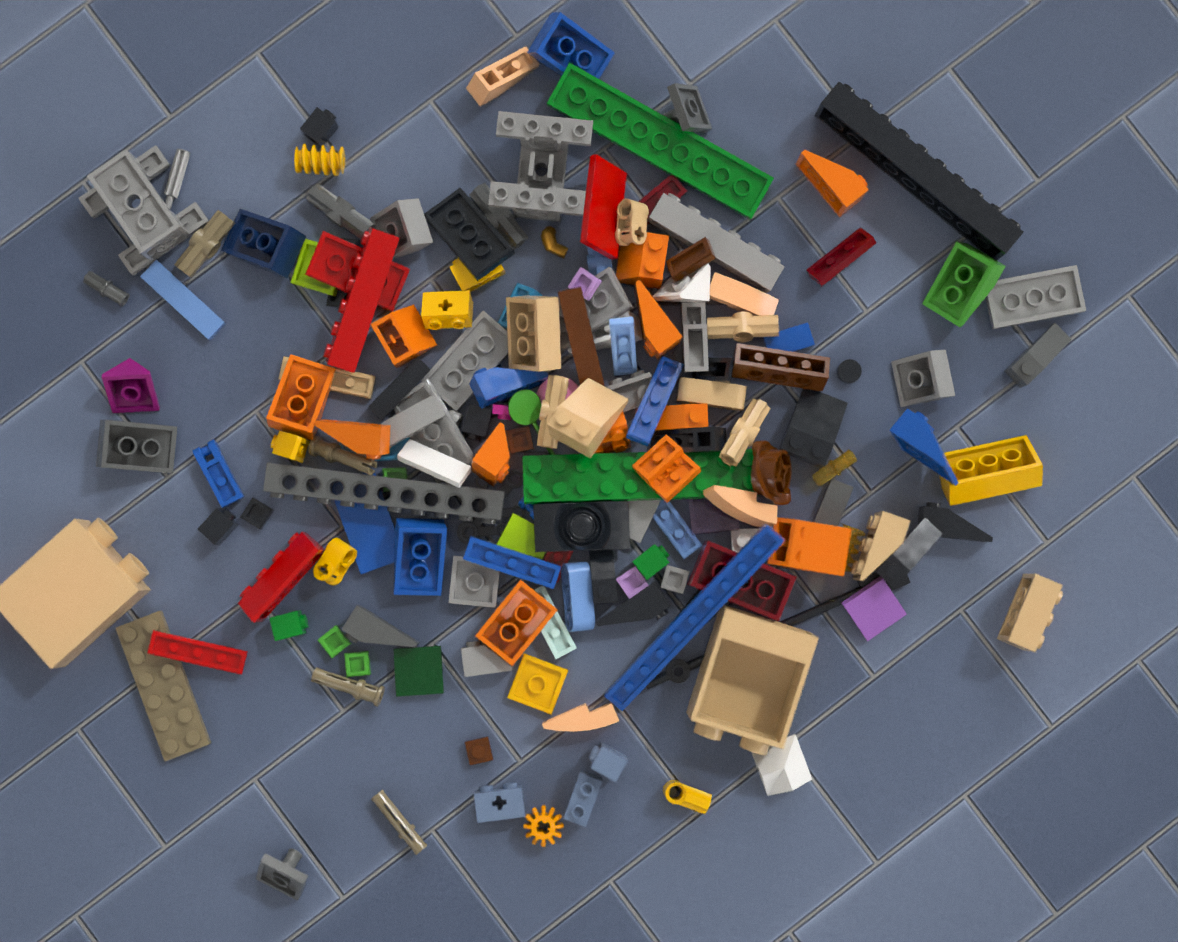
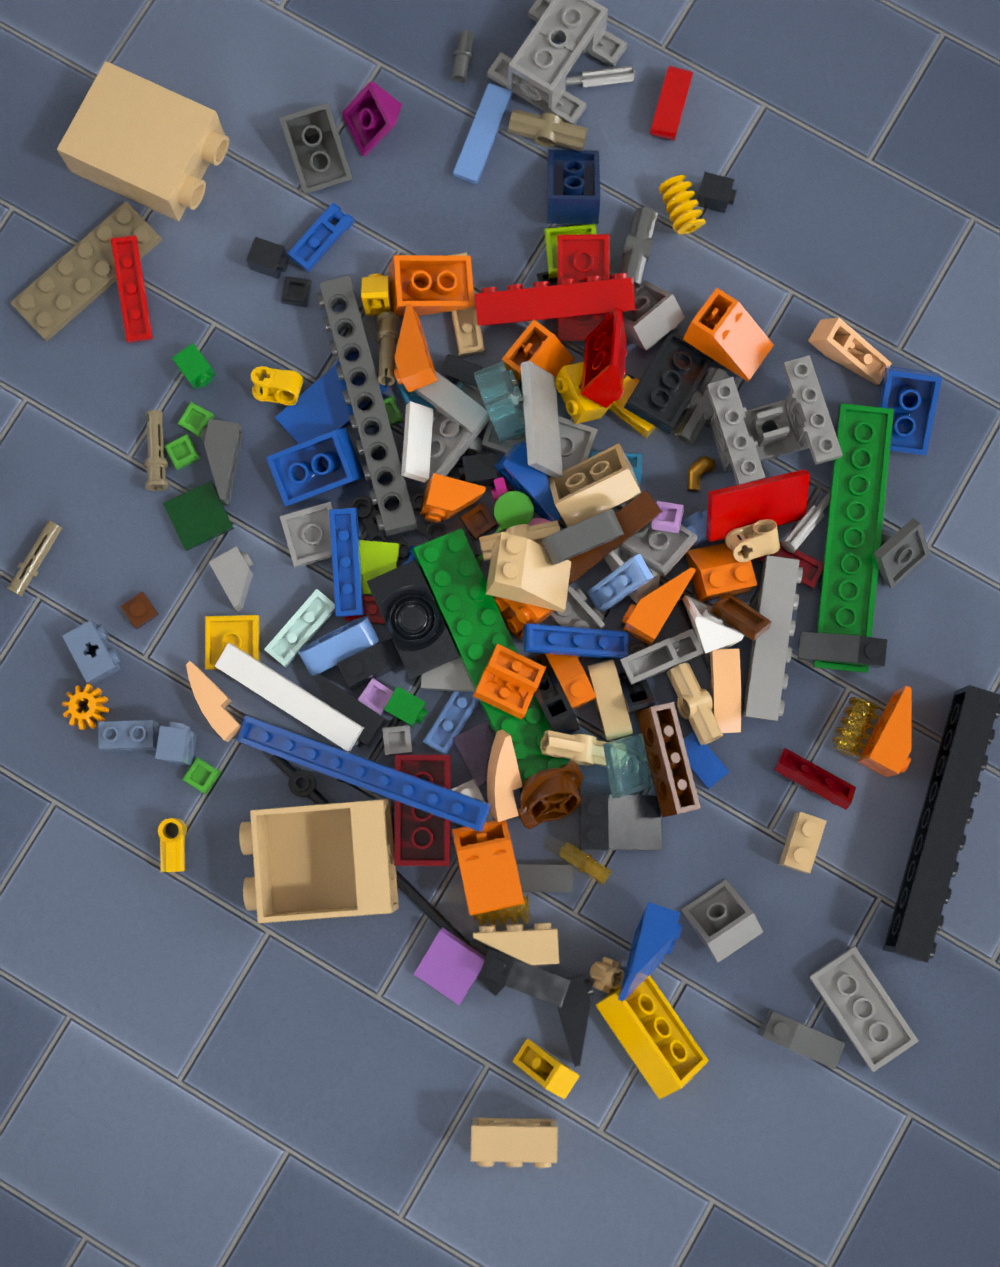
camera: 70 degrees right, 5 degrees down
red slope [238,532,325,623] -> none
orange slope [475,580,558,666] -> none
white slope [751,734,812,796] -> none
black tile [837,359,862,384] -> none
bright green slope [922,242,1006,327] -> none
none -> bright green tile [182,757,221,794]
none -> white tile [215,643,364,751]
none -> clear light blue brick [473,361,525,443]
none -> yellow slope [512,1038,580,1099]
none -> light grey tile [520,361,563,478]
none -> dark grey beam [542,509,624,565]
none -> red slope [581,308,627,408]
none -> tan gear [590,956,624,994]
none -> clear light blue tile [603,734,652,798]
none -> red beam [650,65,693,141]
none -> orange slope [683,288,774,382]
none -> tan brick [778,812,826,874]
none -> light grey axle [782,491,830,553]
none -> black slope [797,632,888,668]
none -> clear yellow piece [832,697,880,759]

